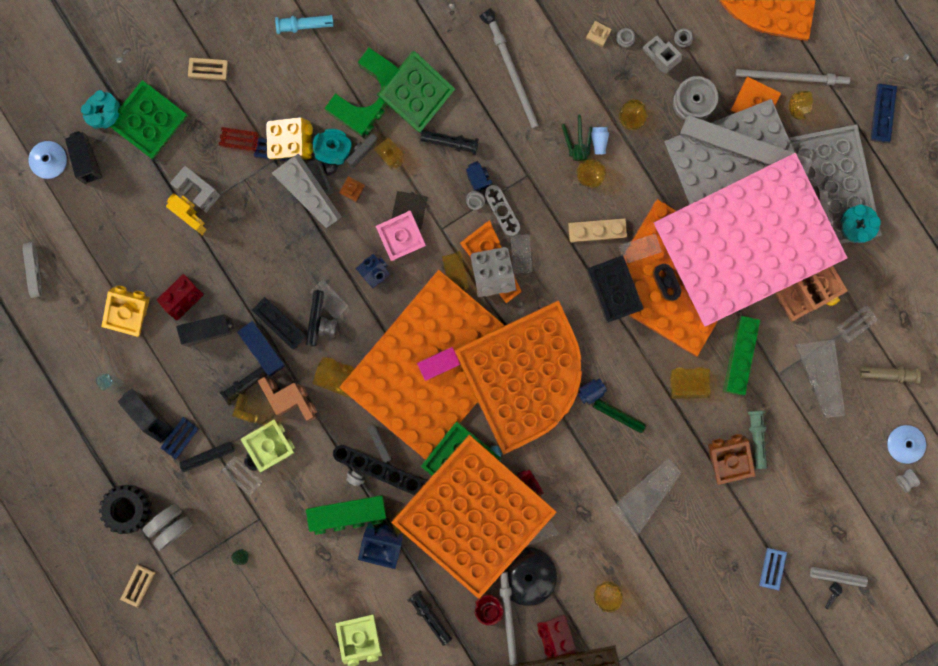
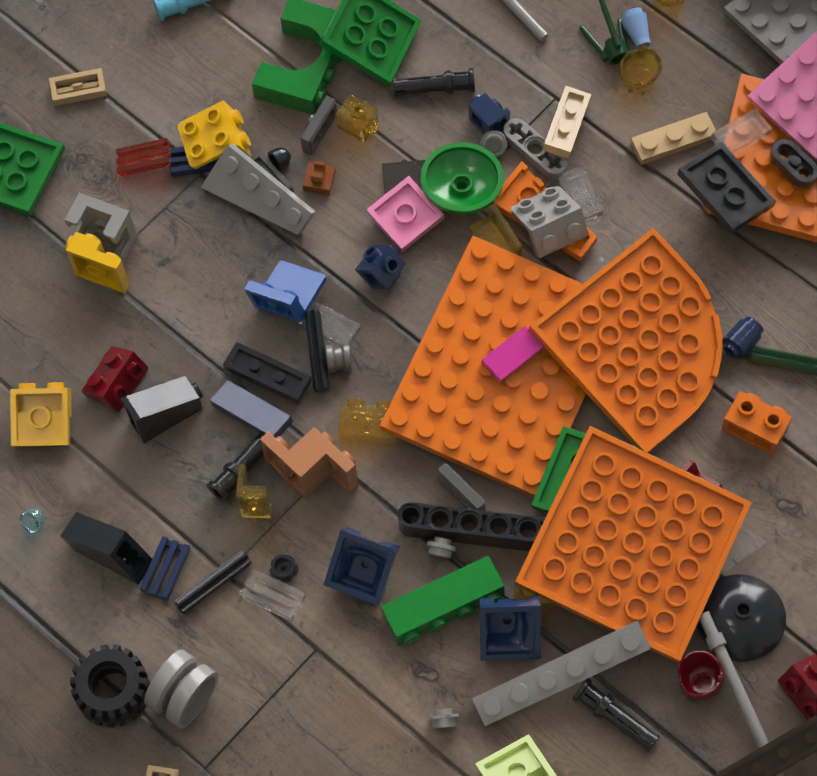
camera: 10 degrees left, 20 degrees down
clear green hinge [231,549,249,565] -> none
yellowish green plate [240,420,295,473] -> none
teal plate [313,129,351,165] -> none
none -> bracket [244,260,327,323]
none -> dark blue brick [323,527,400,606]
none -> green dish [421,142,504,214]
none -> light grey plate [429,708,459,728]
none -> light grey plate [472,621,651,726]
none -> tan plate [543,86,591,159]
none -> orange brick [722,391,792,456]

